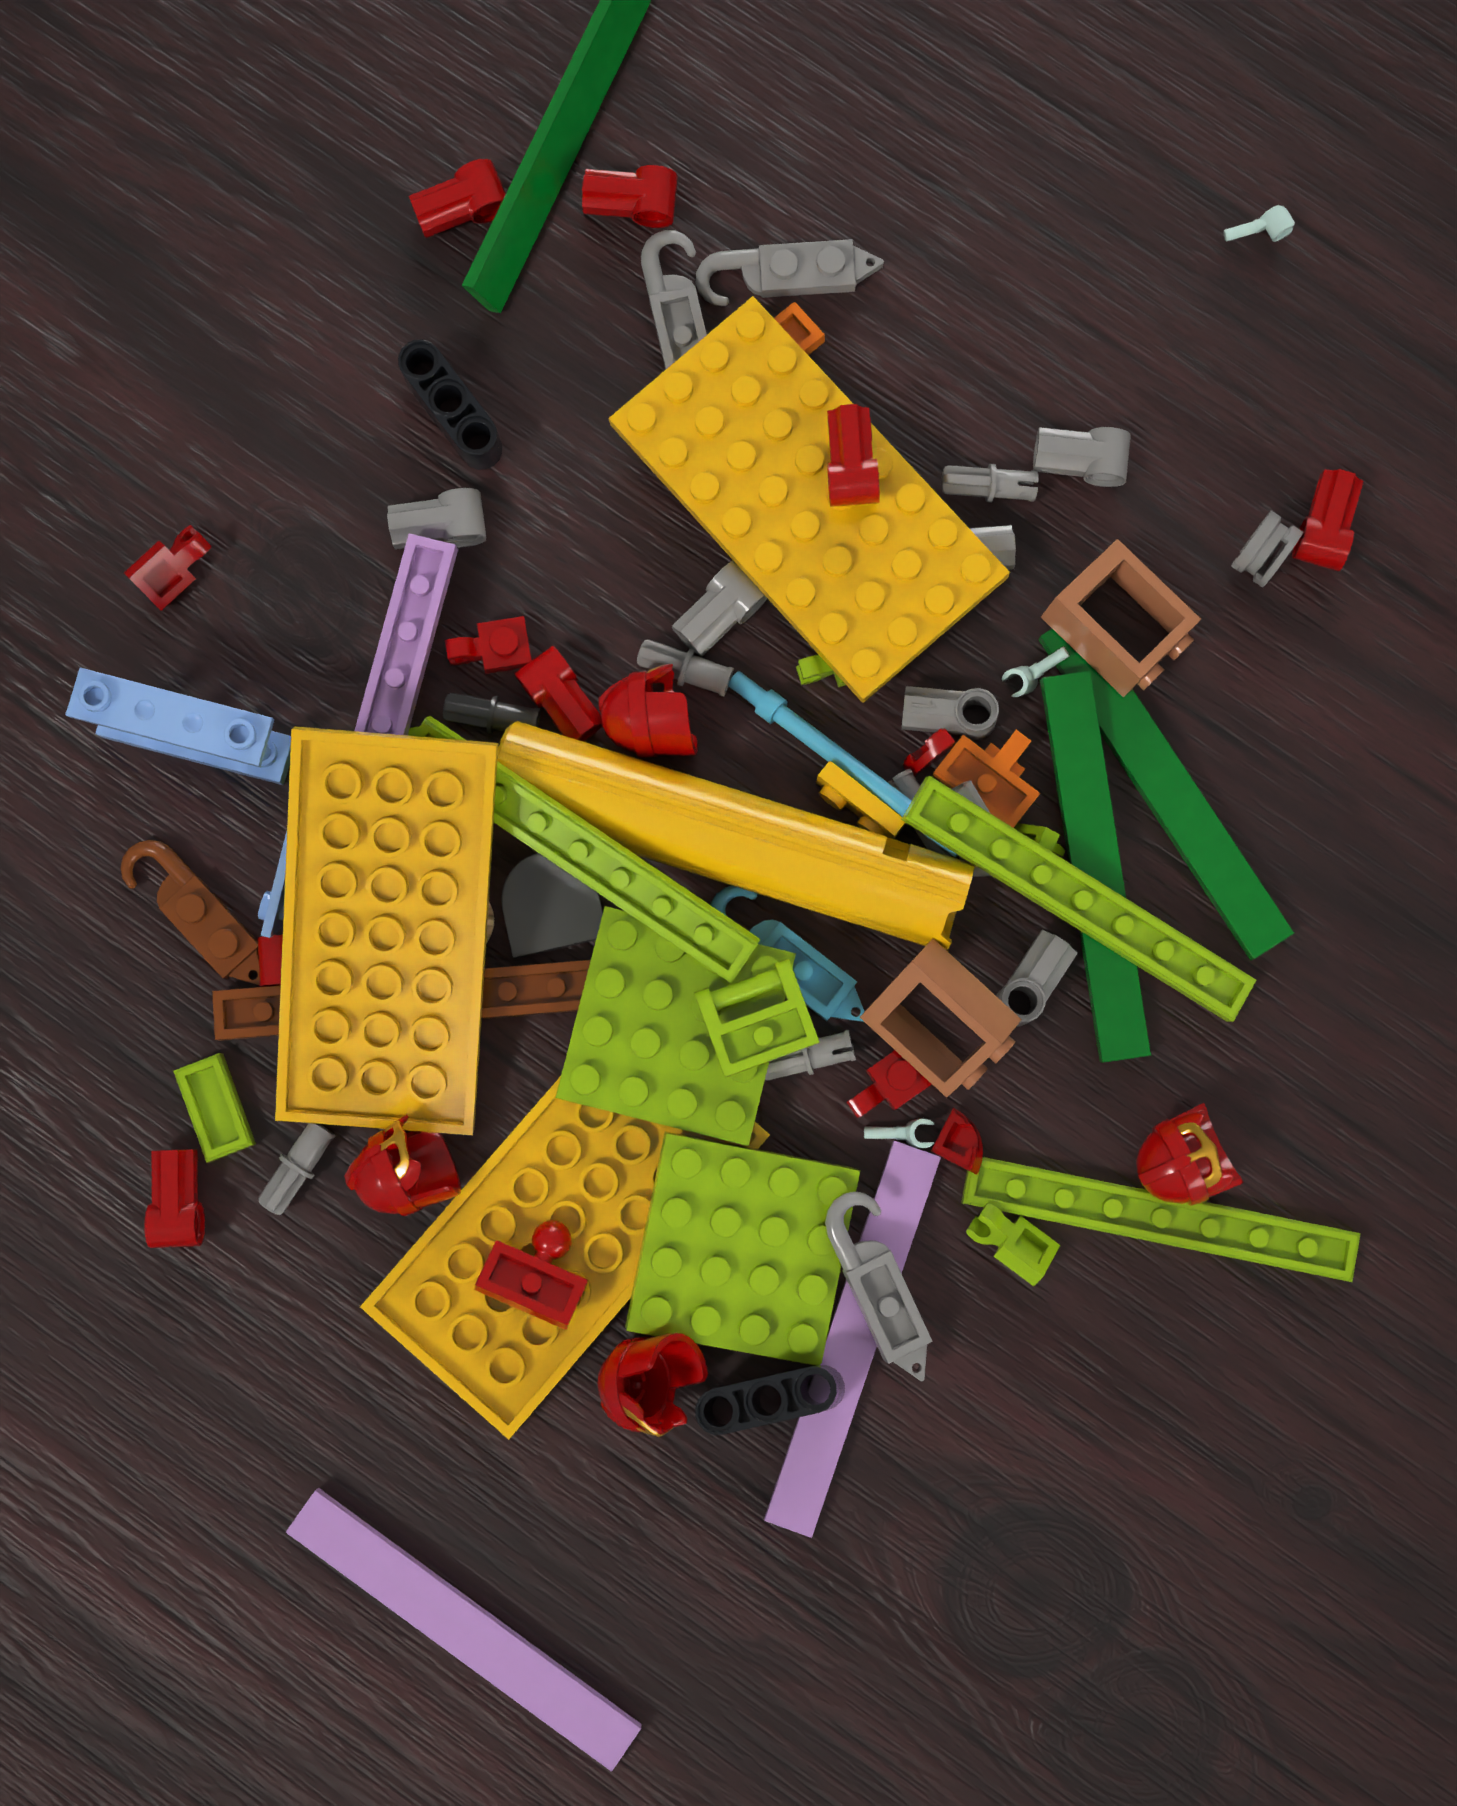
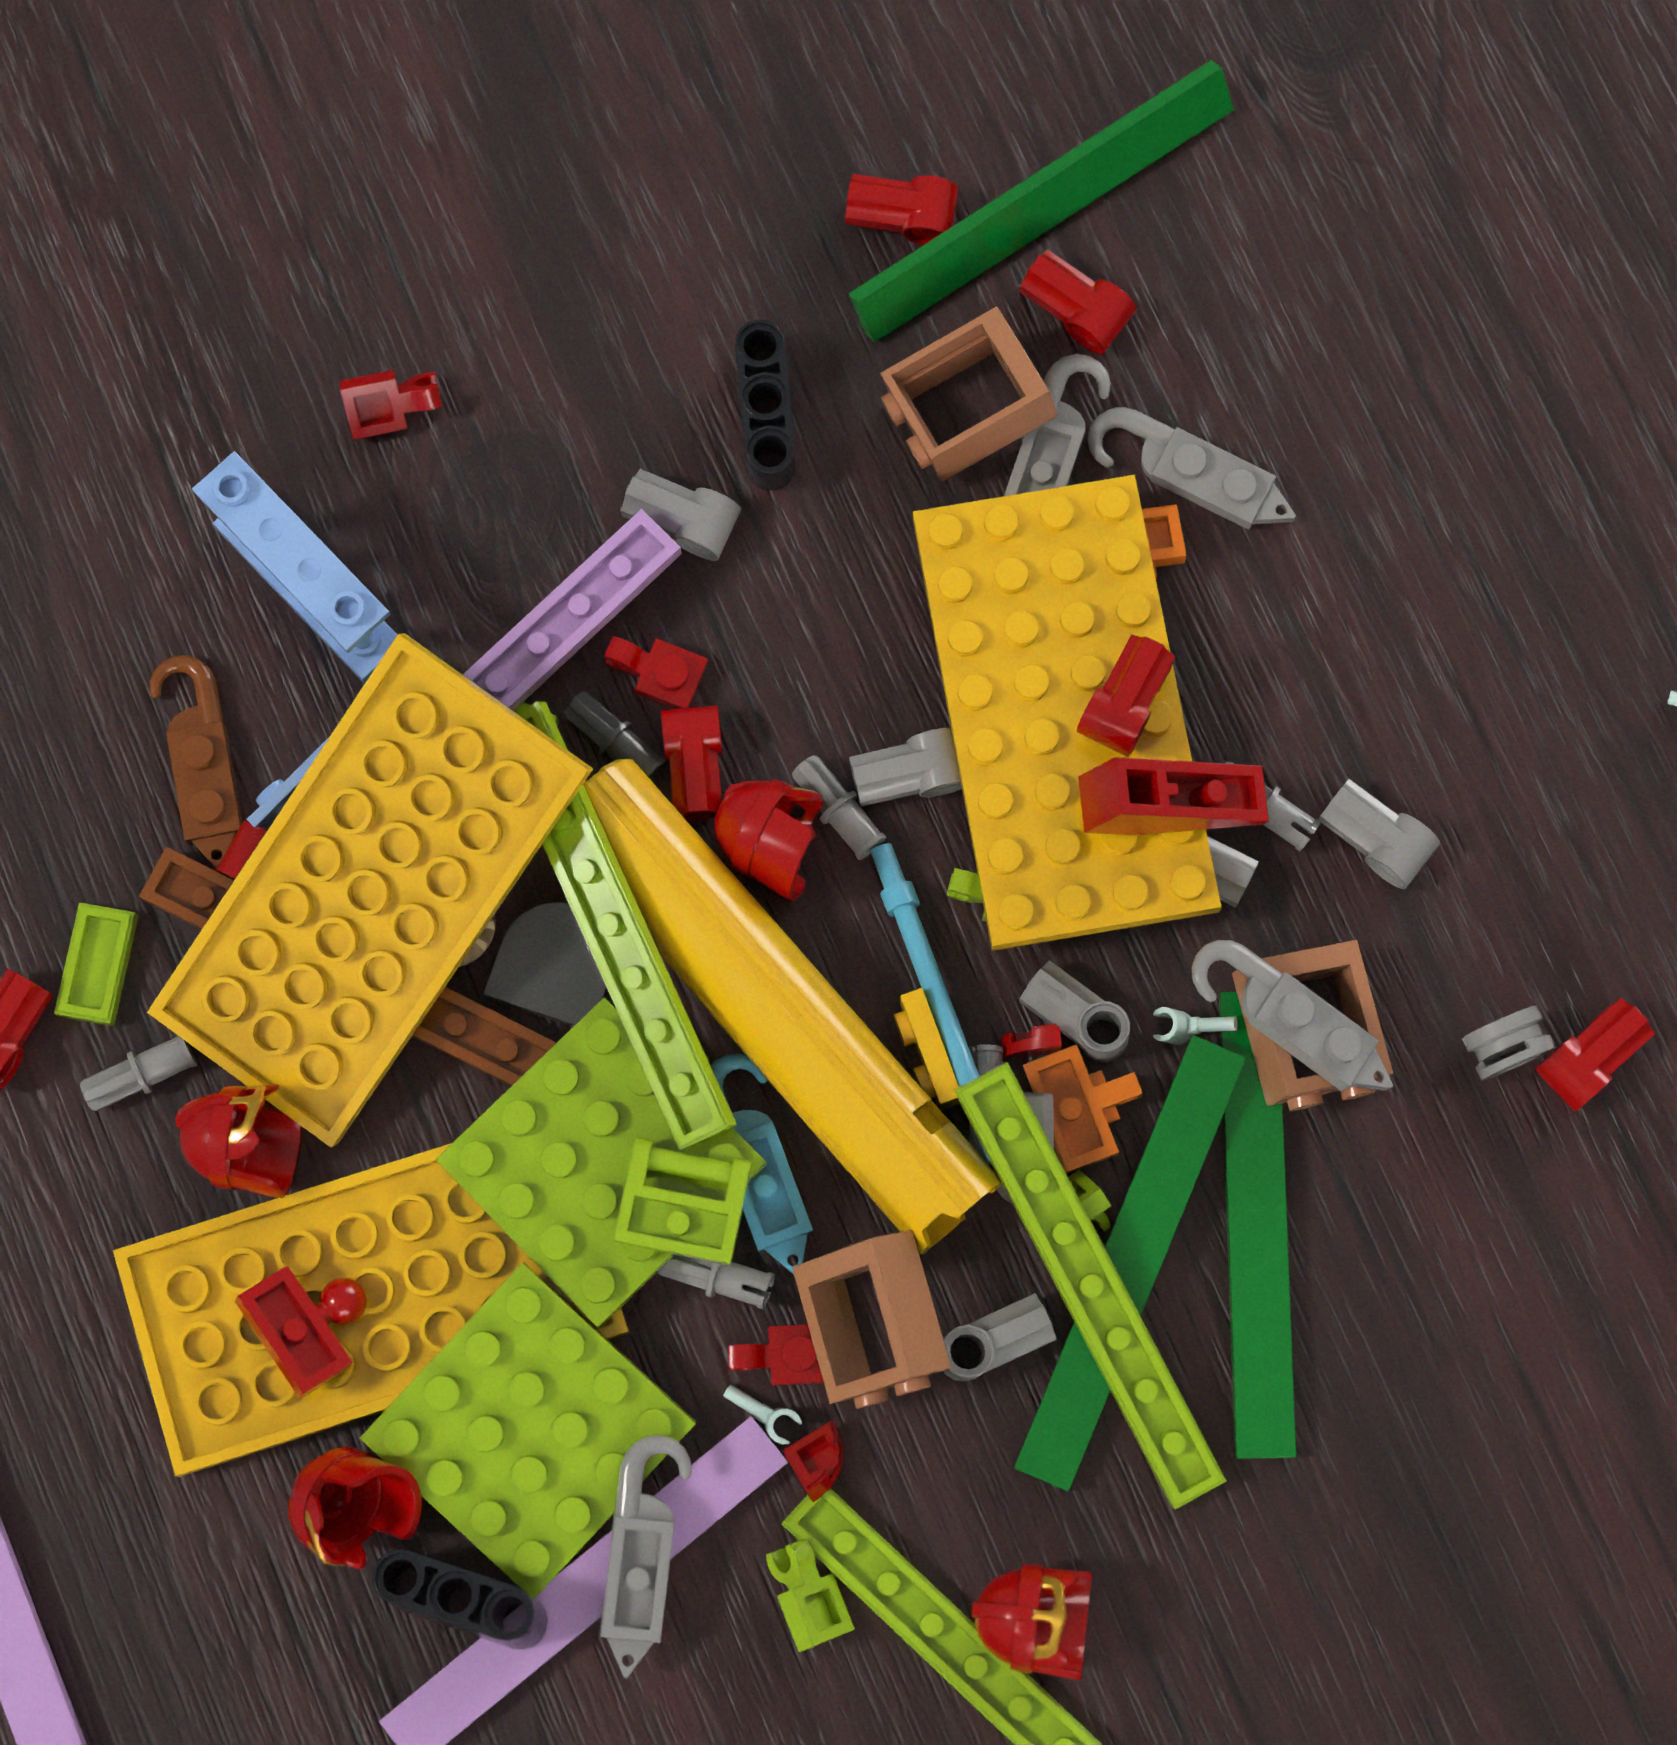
camera: 30 degrees right, 5 degrees down
none -> nougat window [880,306,1058,482]
none -> red slope [1078,757,1269,835]
none -> light grey plate [1192,940,1393,1091]

